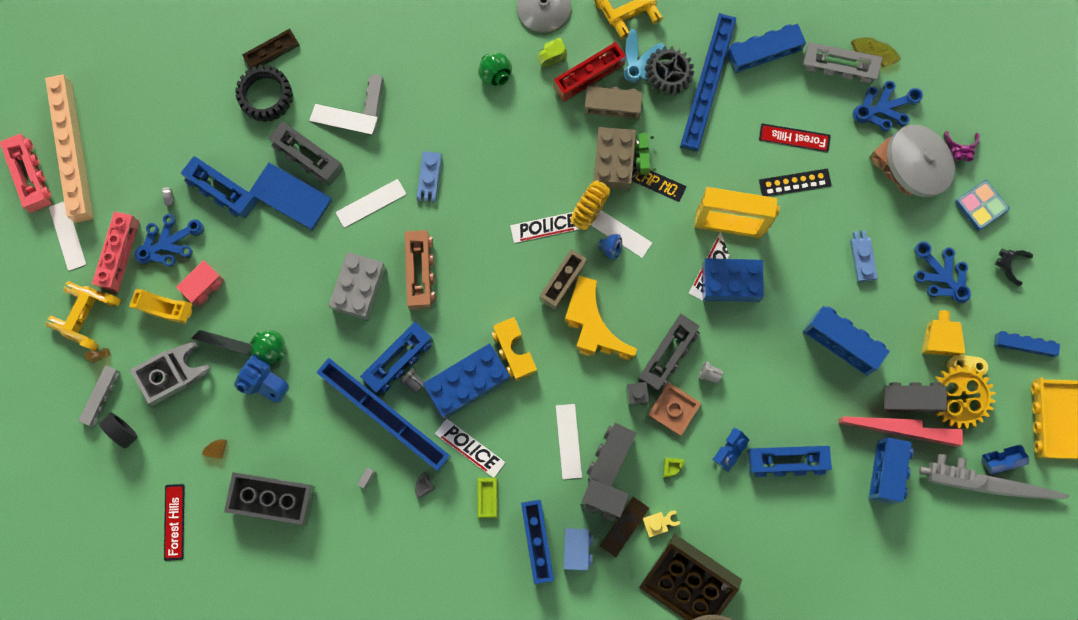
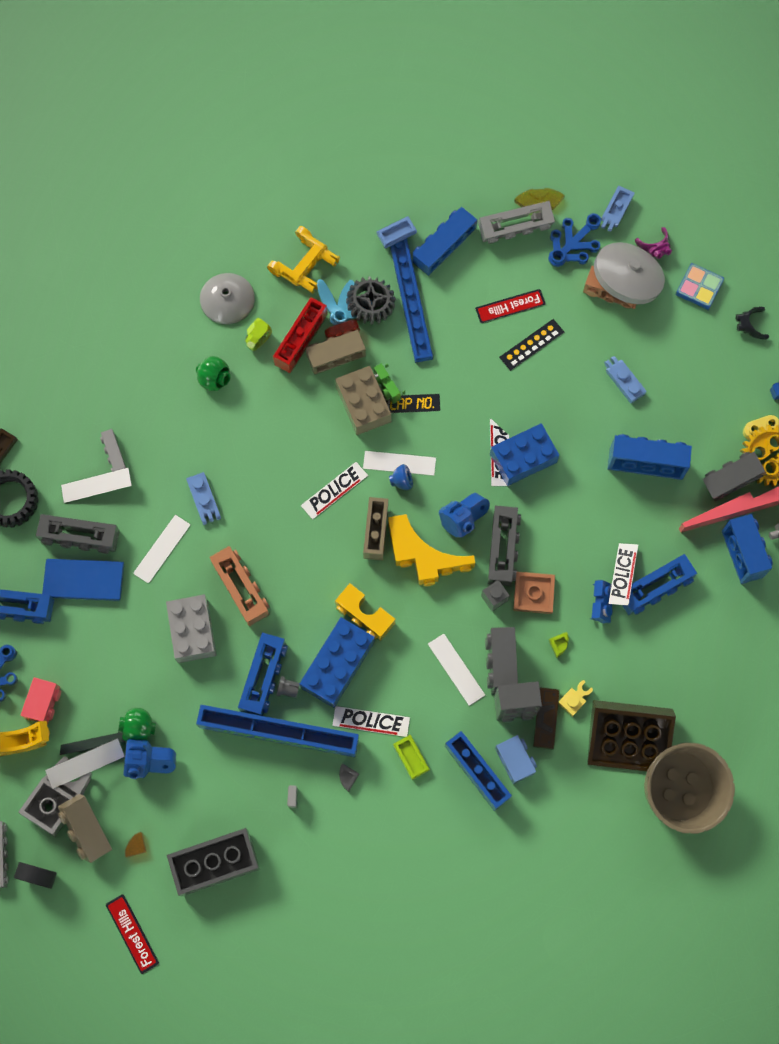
camera: 30 degrees left, 5 degrees down
yellow gear [571,181,610,230] -> none
yellow piece [694,187,780,238] -> none
light grey bush [698,361,723,385] -> none
blue plant [914,241,971,303] -> none
yellow torso [922,310,965,356] -> none
none -> white sticker [45,738,125,789]
none -> dark tan brick [58,794,112,863]
none -> clear red beam [324,320,360,339]
none -> medium blue tile [377,216,417,249]
none -> blue piece [439,493,490,537]
none -> medium blue hinge [601,185,635,232]
none -> sticker [609,544,638,605]

